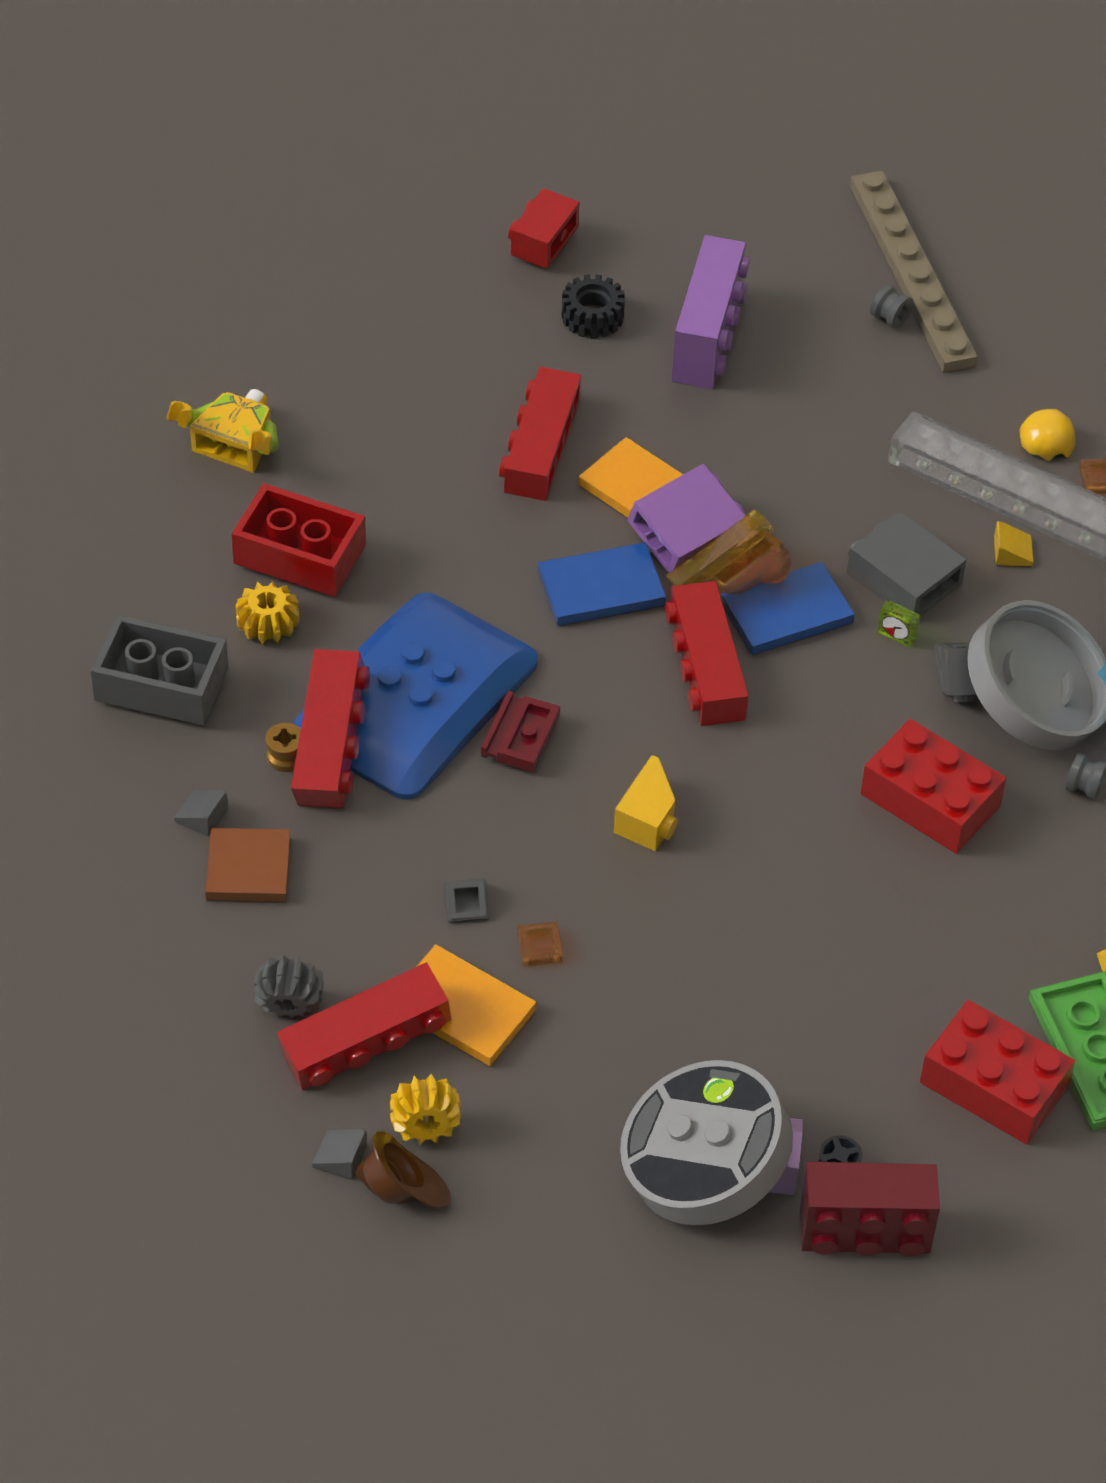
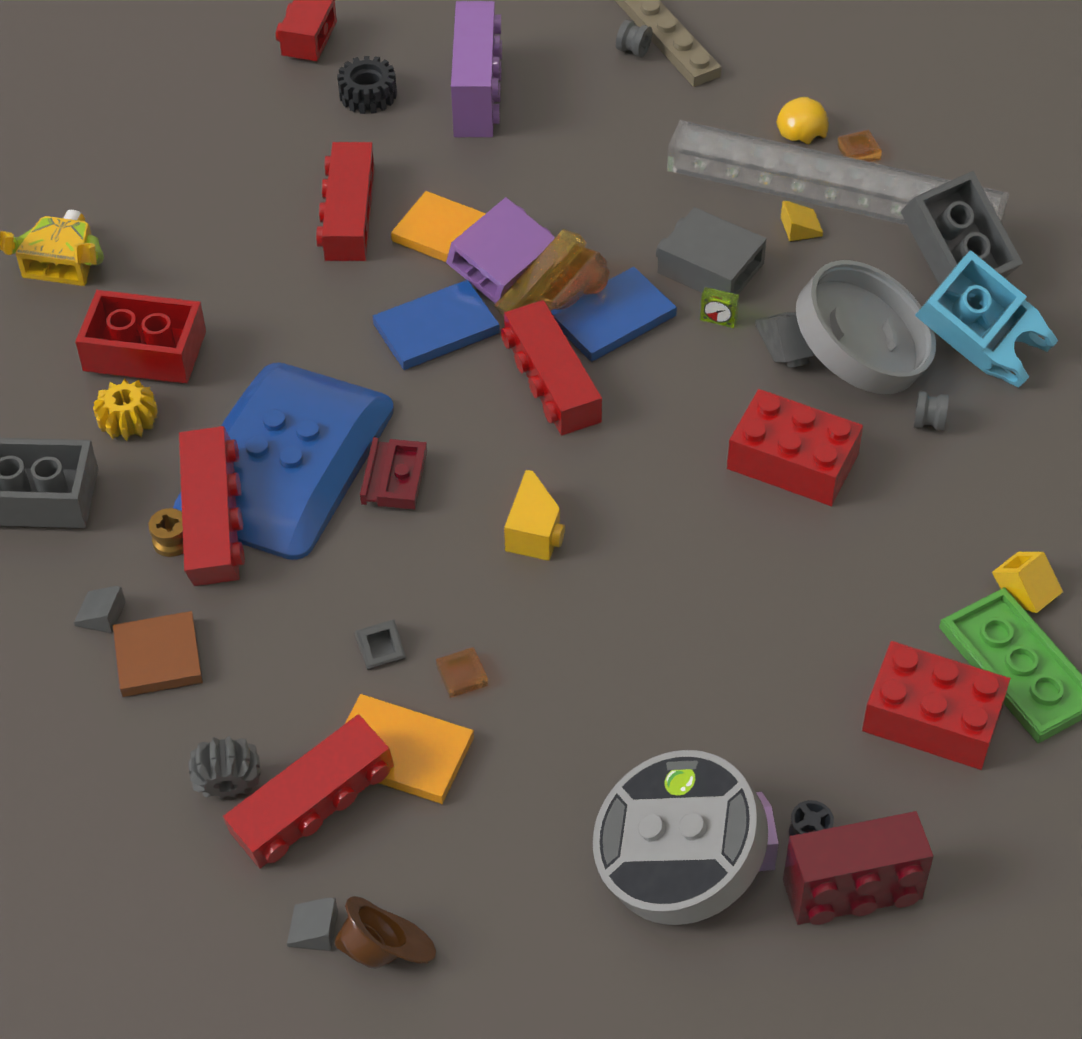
camera: 10 degrees left, 0 degrees up
yellow gear [389,1074,461,1145] -> none

